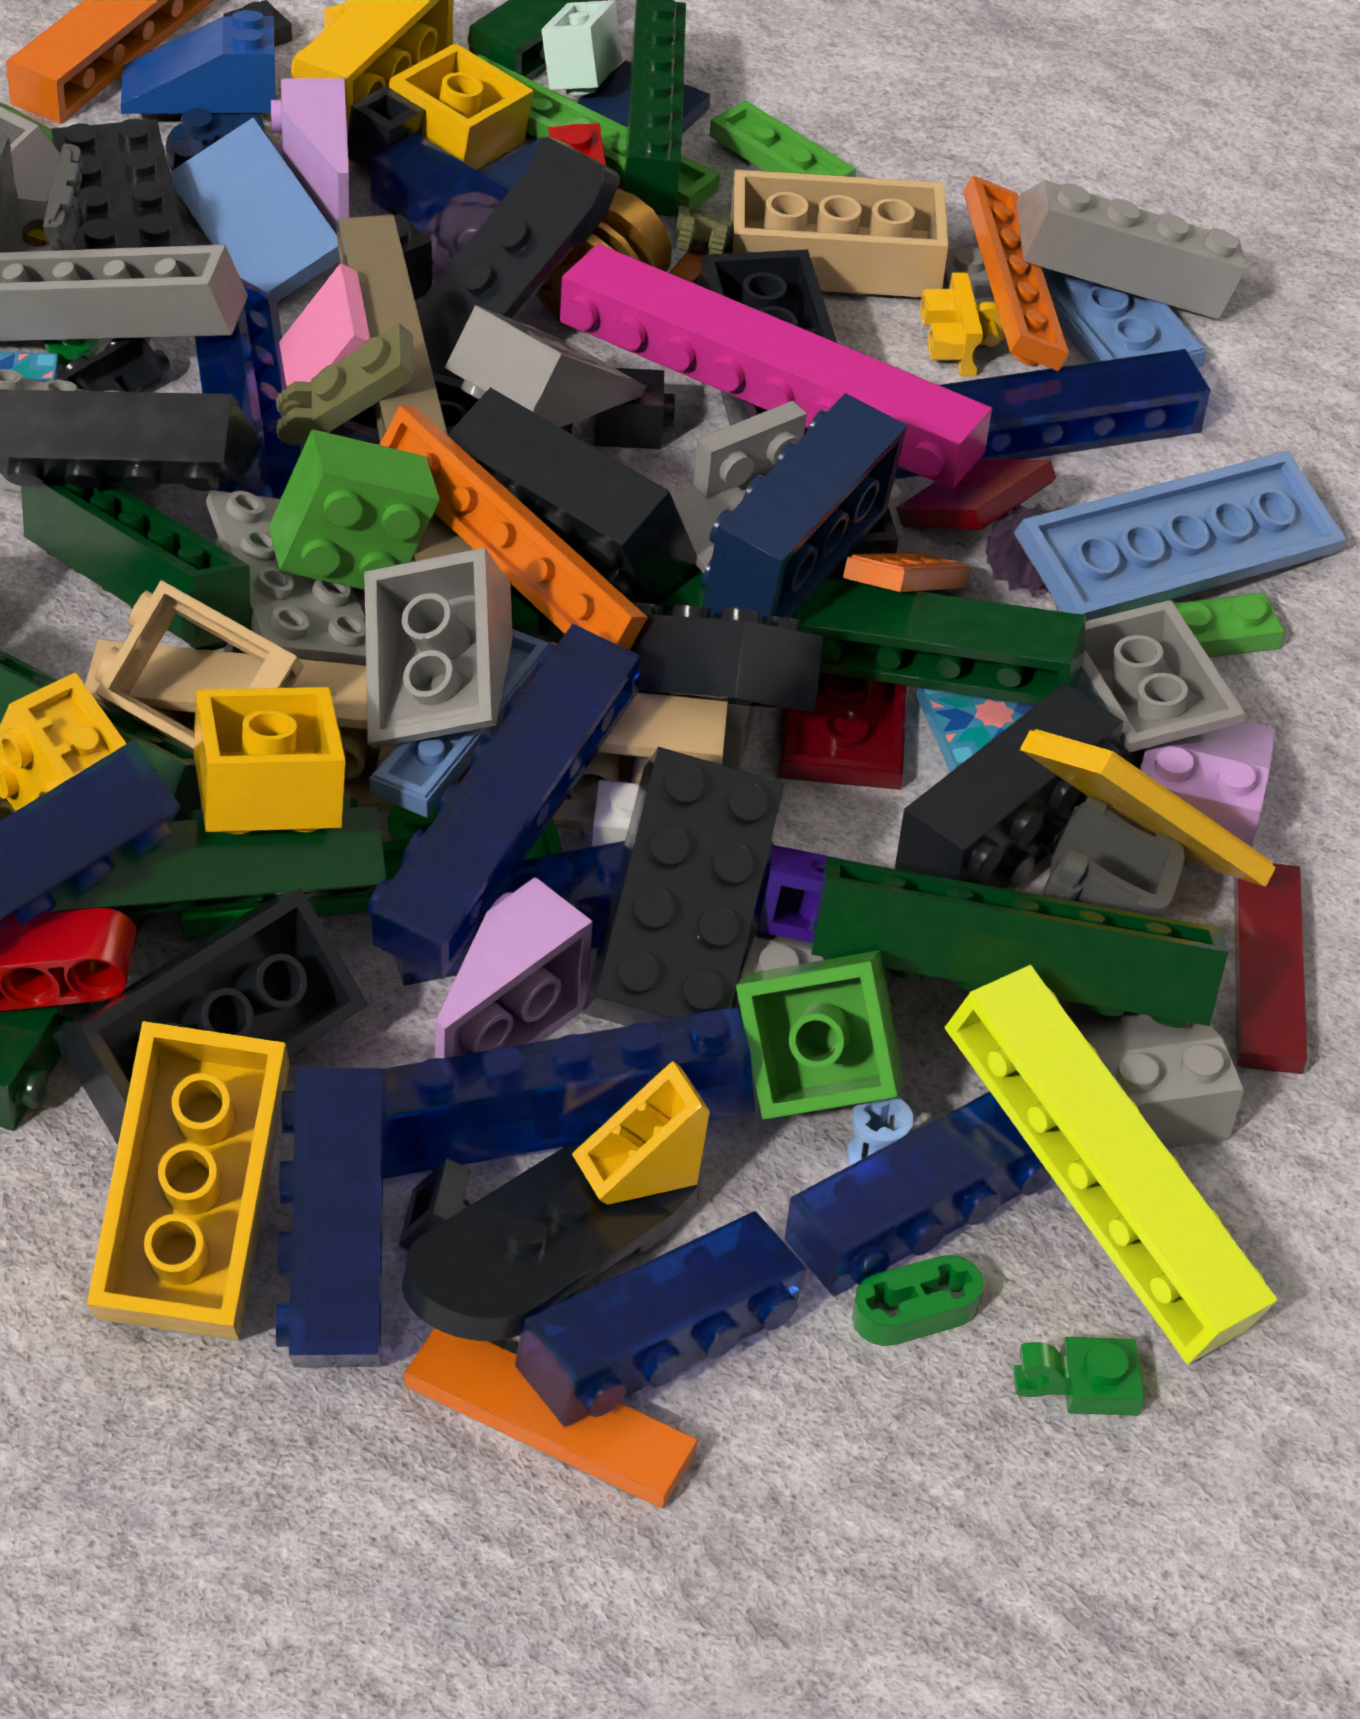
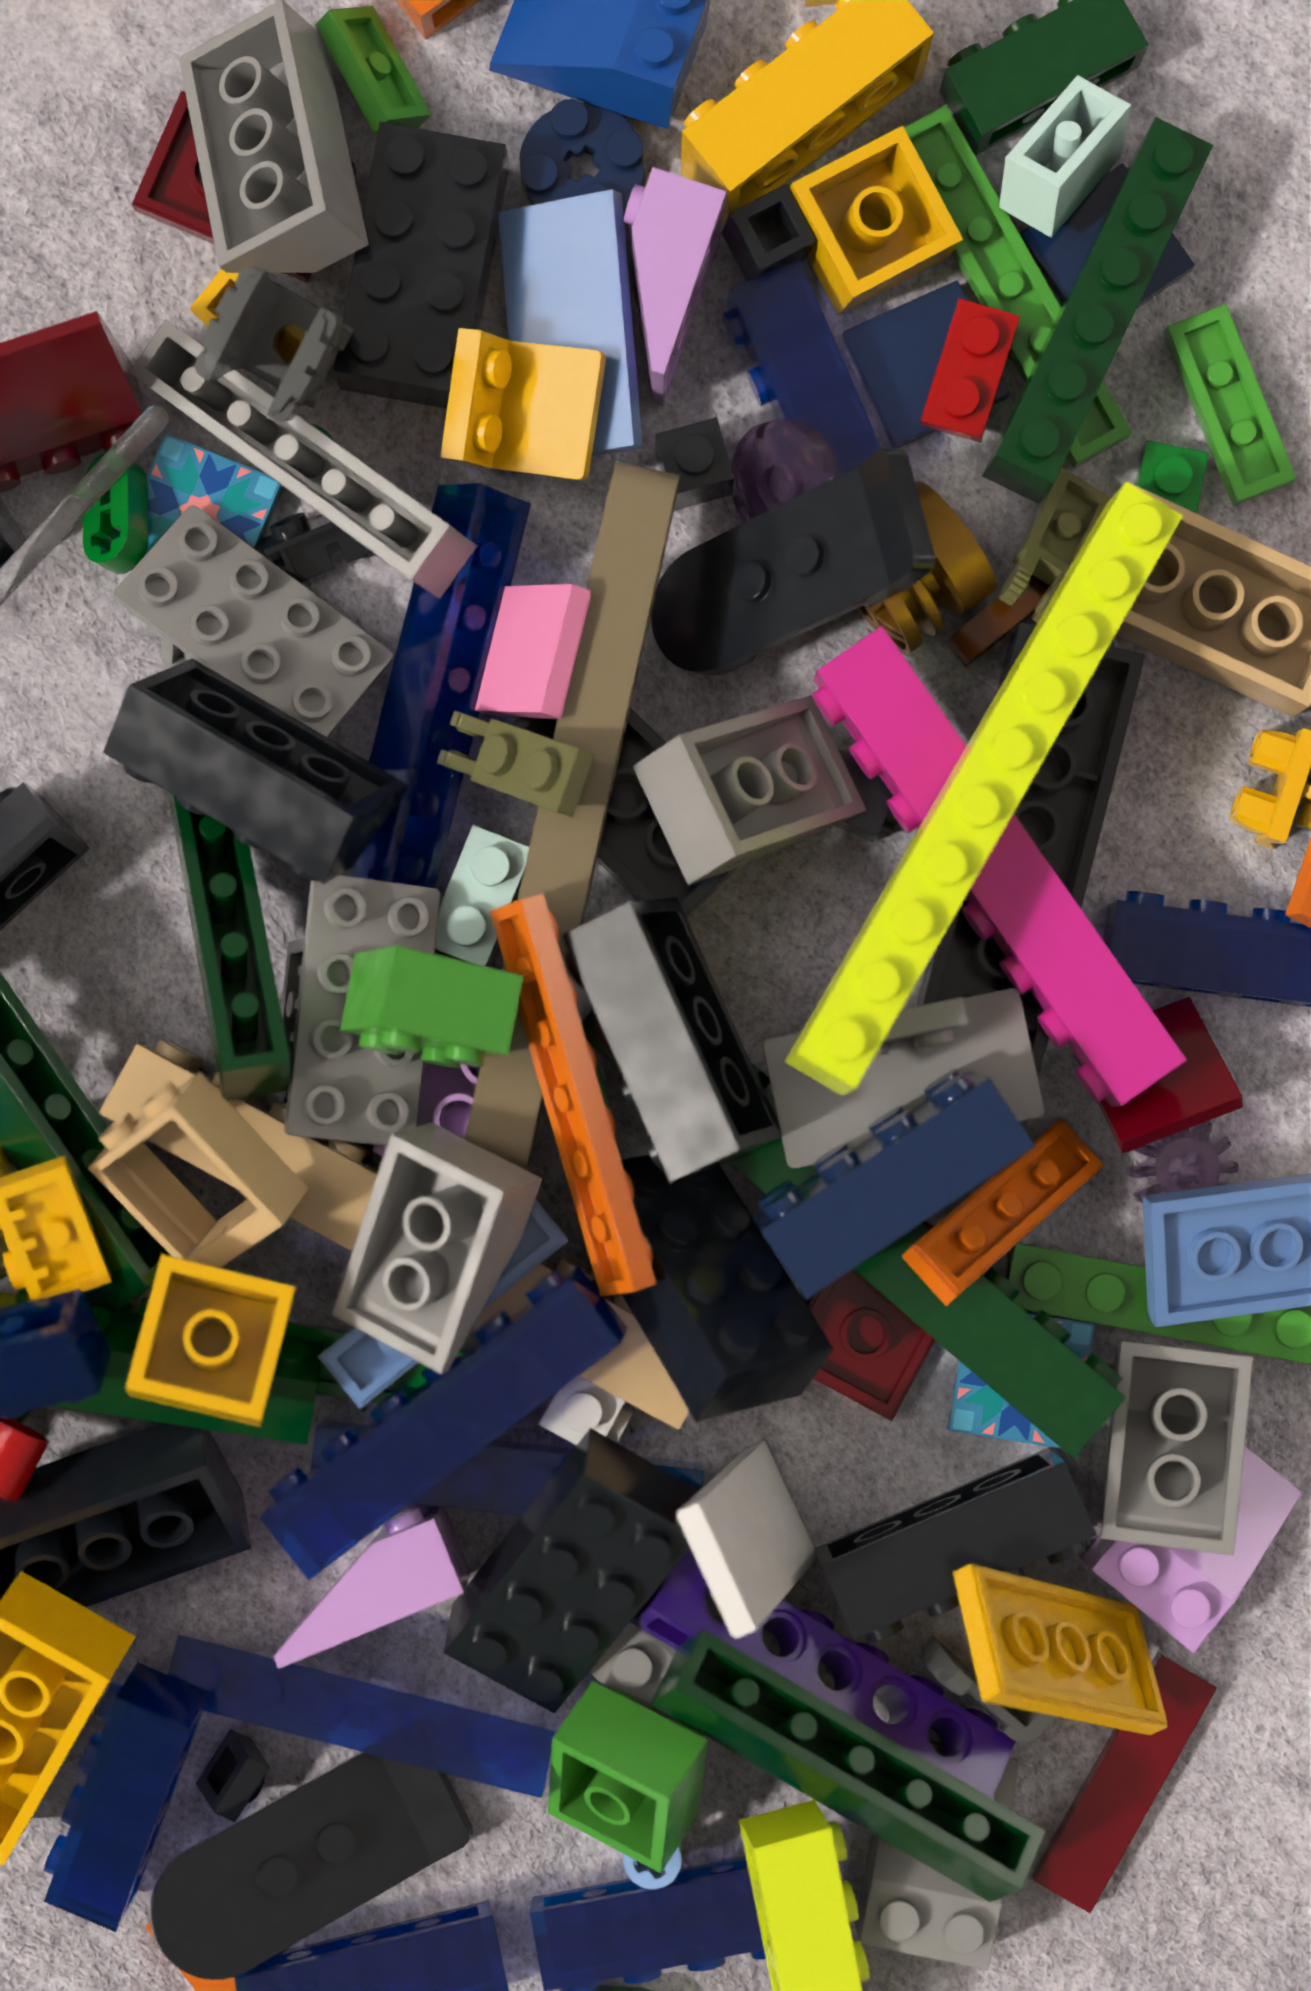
camera: 25 degrees right, 40 degrees up
yellow slope [572,1061,710,1205] -> none
none -> yellow bracket [440,328,606,481]
none -> white tile [677,1441,818,1638]
none -> neon yellow brick [785,481,1183,1096]

